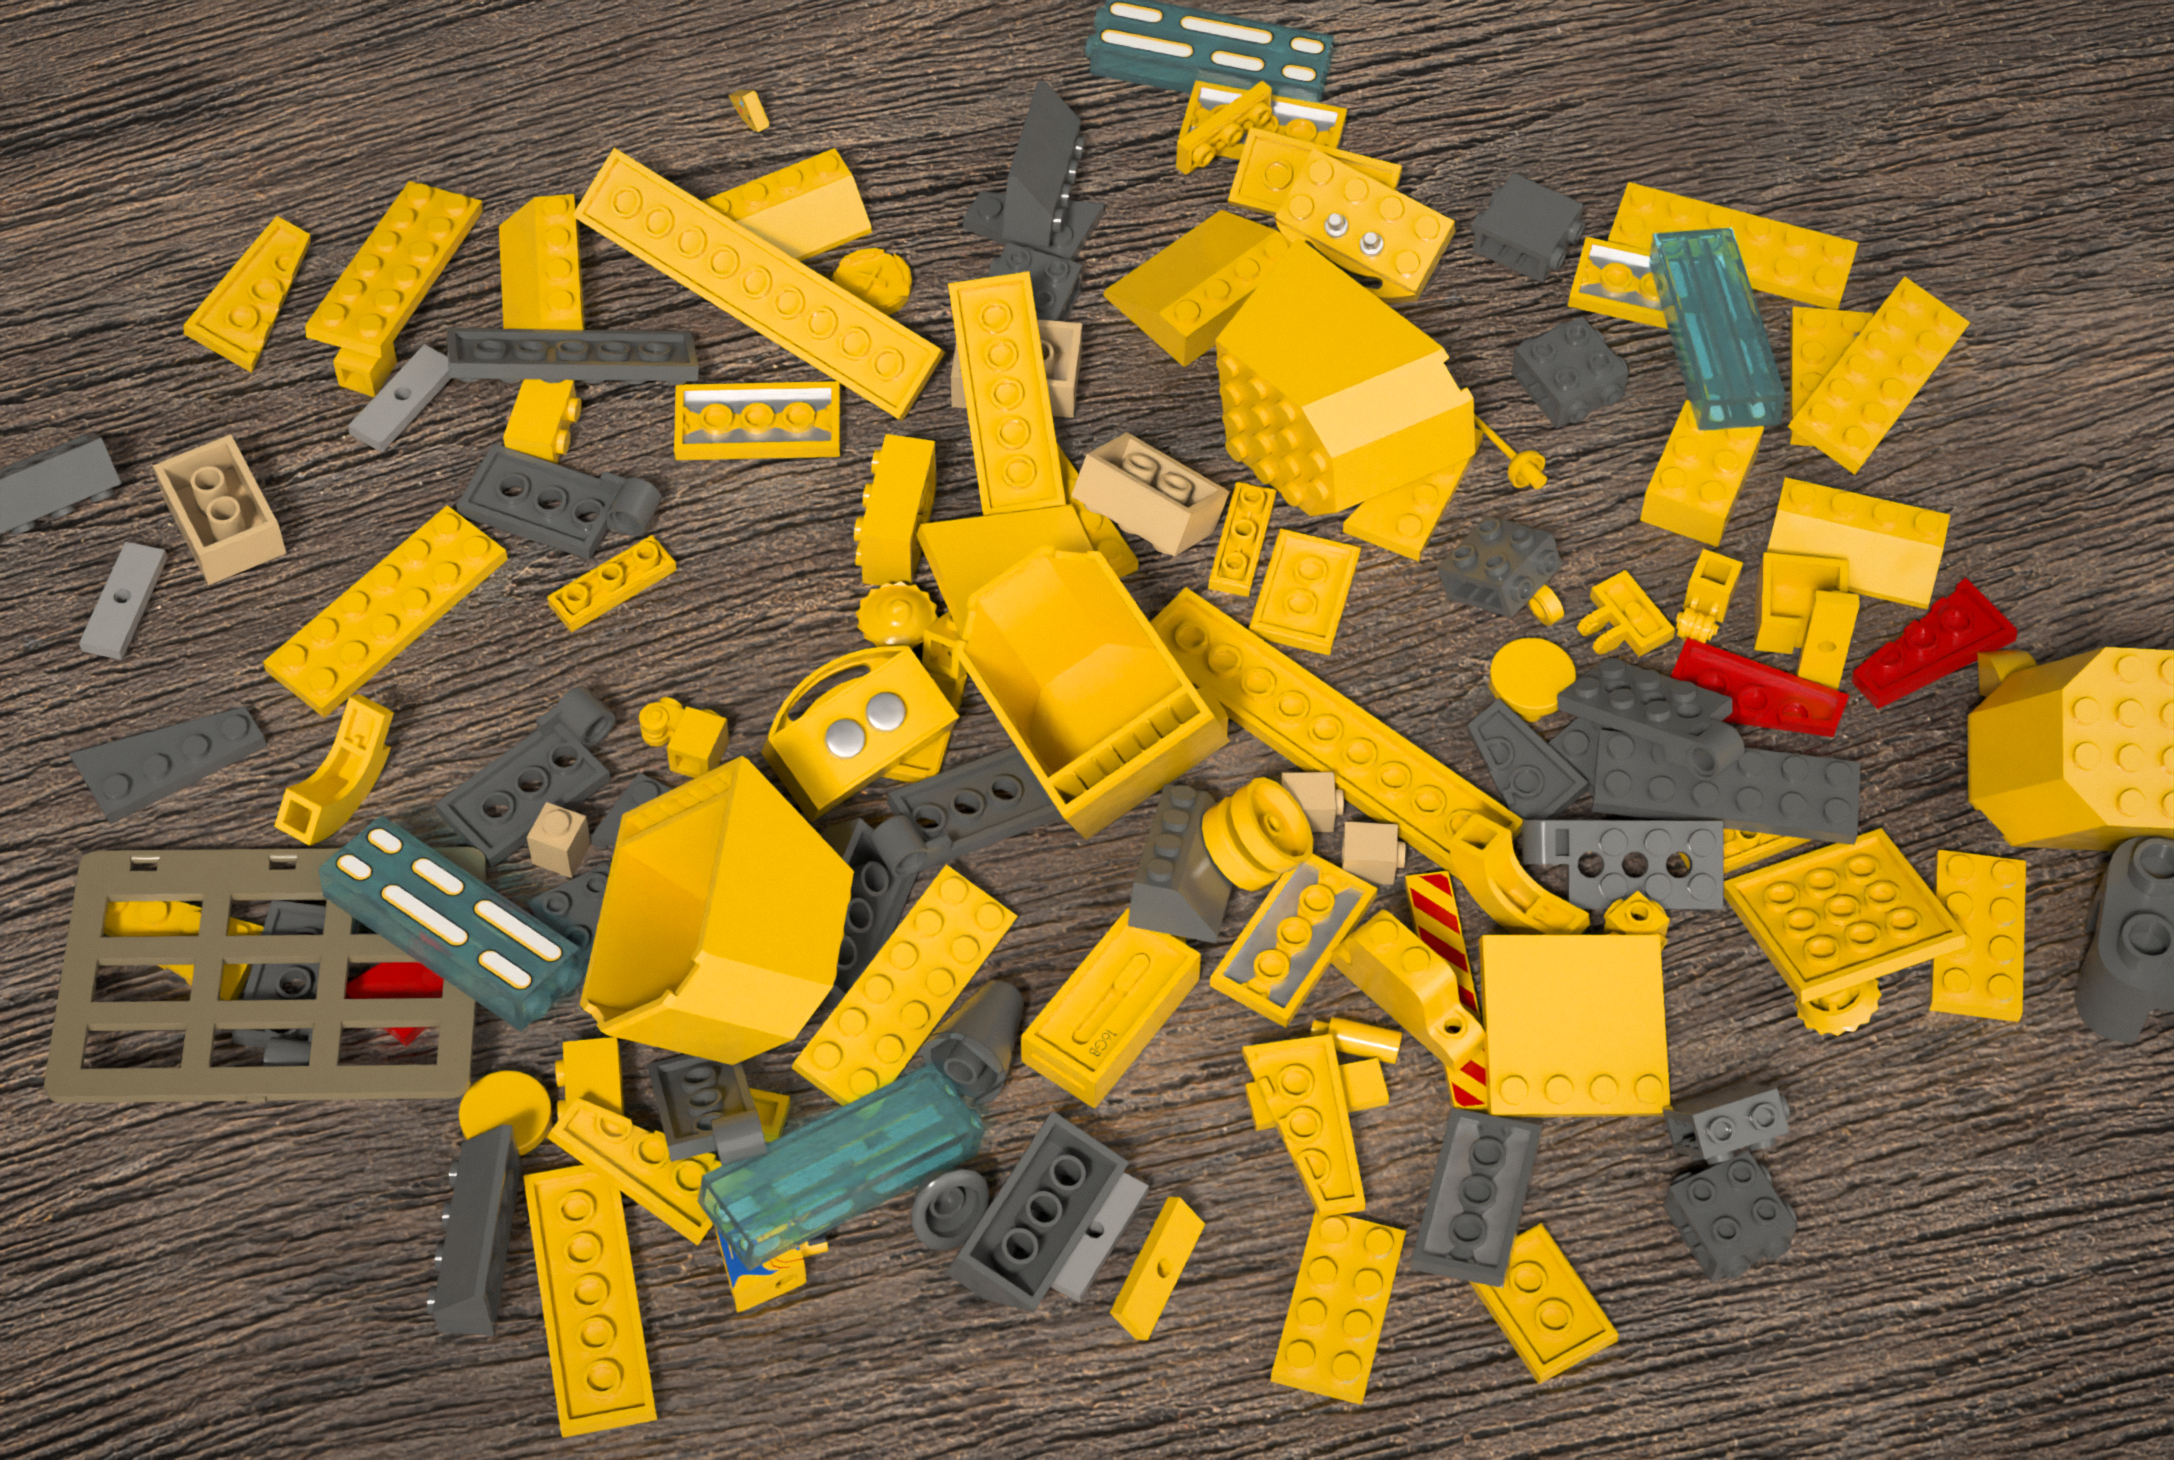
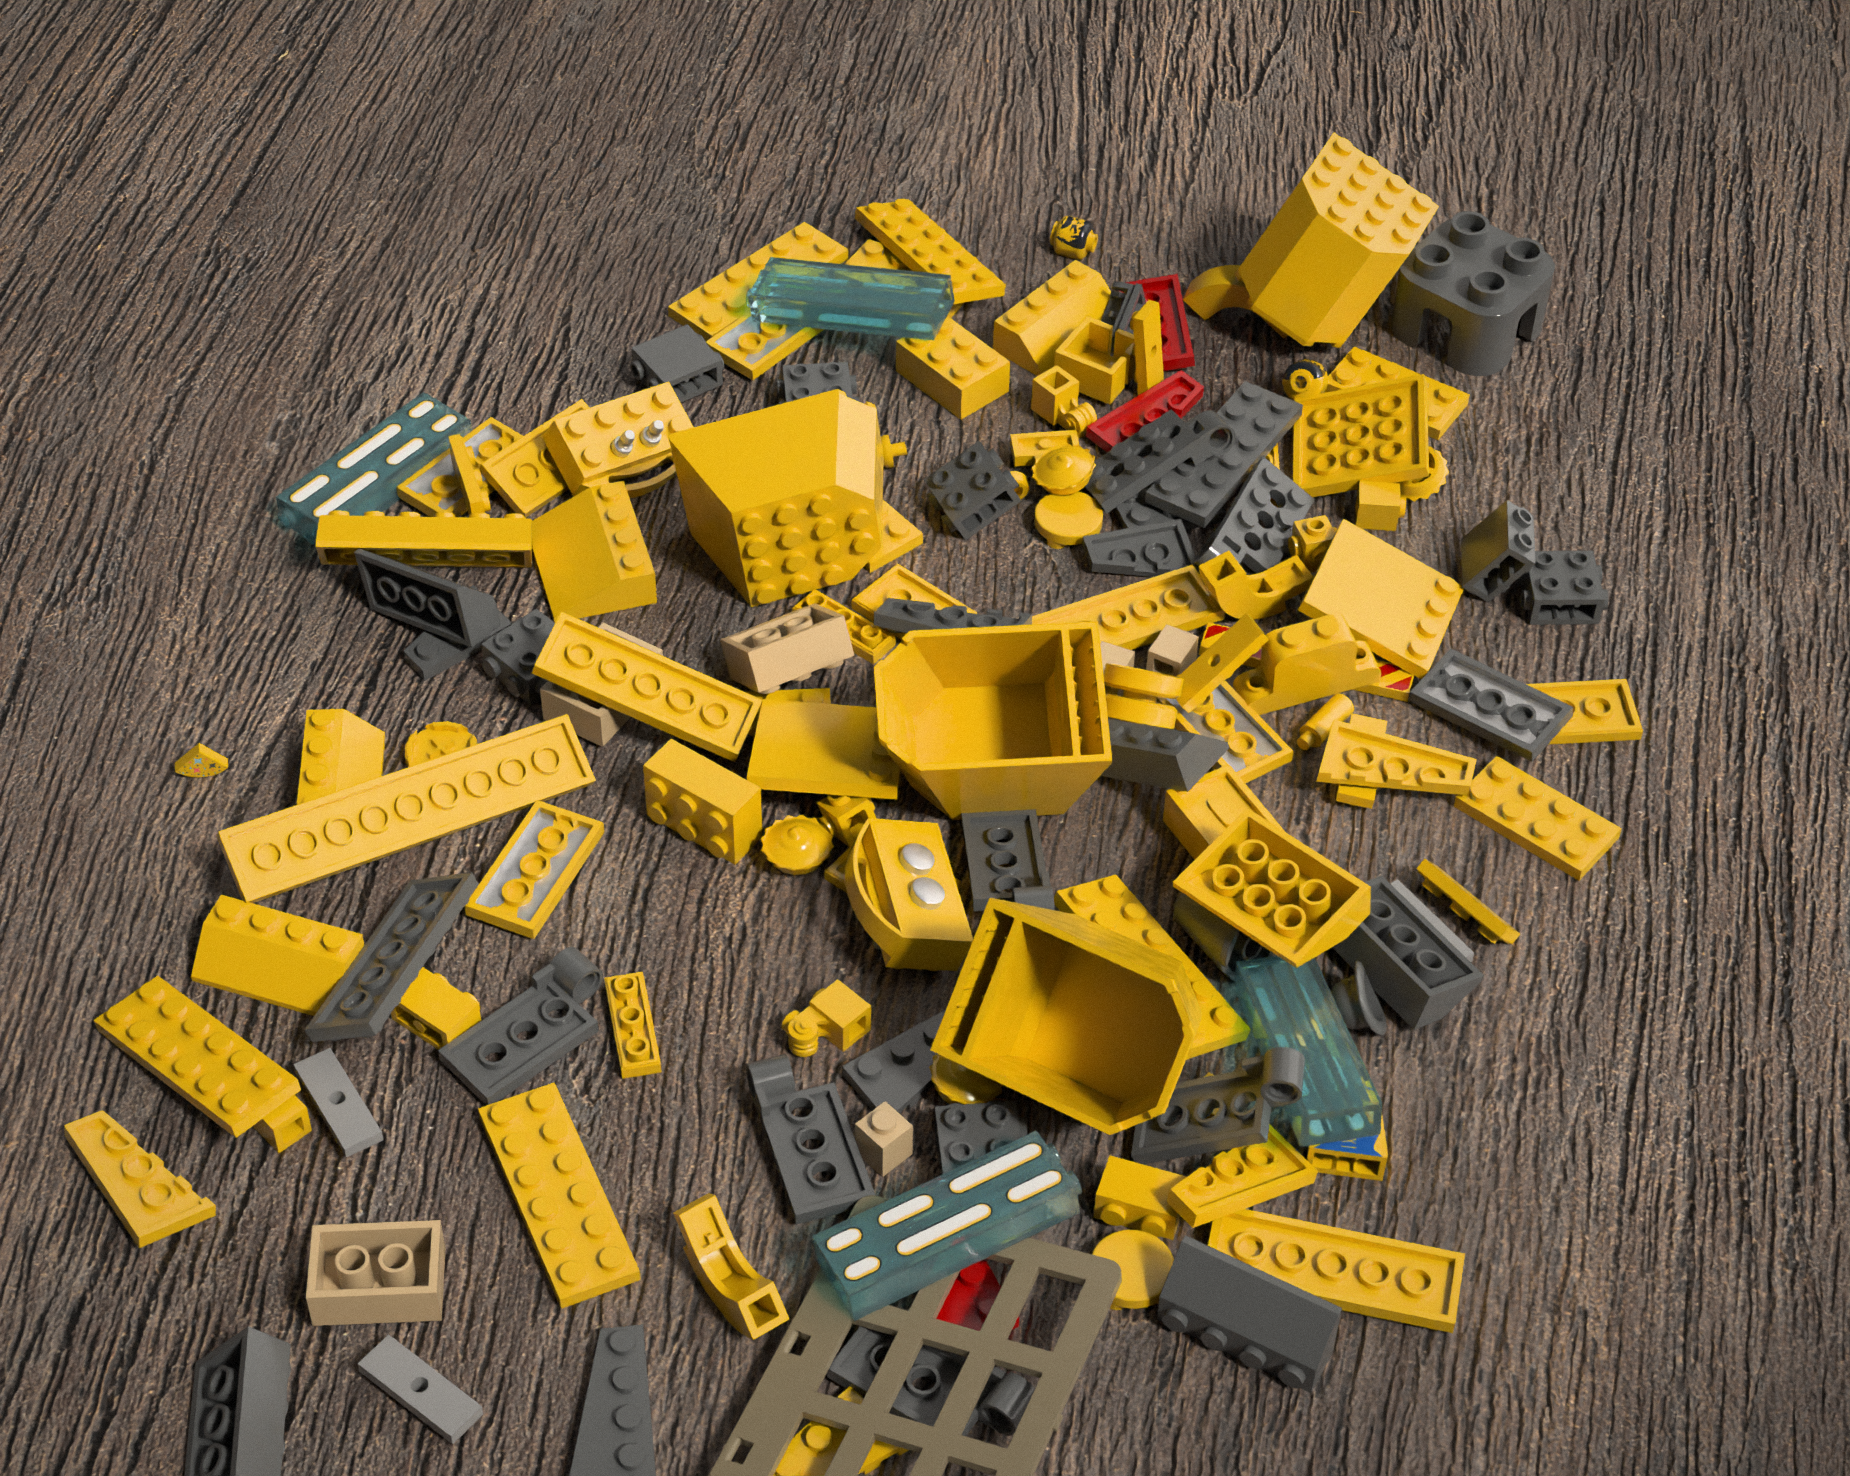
camera: 65 degrees left, 10 degrees down
none -> yellow slope [316,510,532,568]
none -> dark grey wing [874,598,1033,633]
none -> yellow piece [1031,443,1096,495]
none -> yellow head [1050,216,1098,260]
none -> dark grey hinge [1101,281,1146,352]
none -> yellow slope [1173,808,1371,968]
none -> yellow tile [1176,613,1269,713]
none -> yellow head [1282,359,1328,400]
none -> yellow brick [1355,480,1406,531]

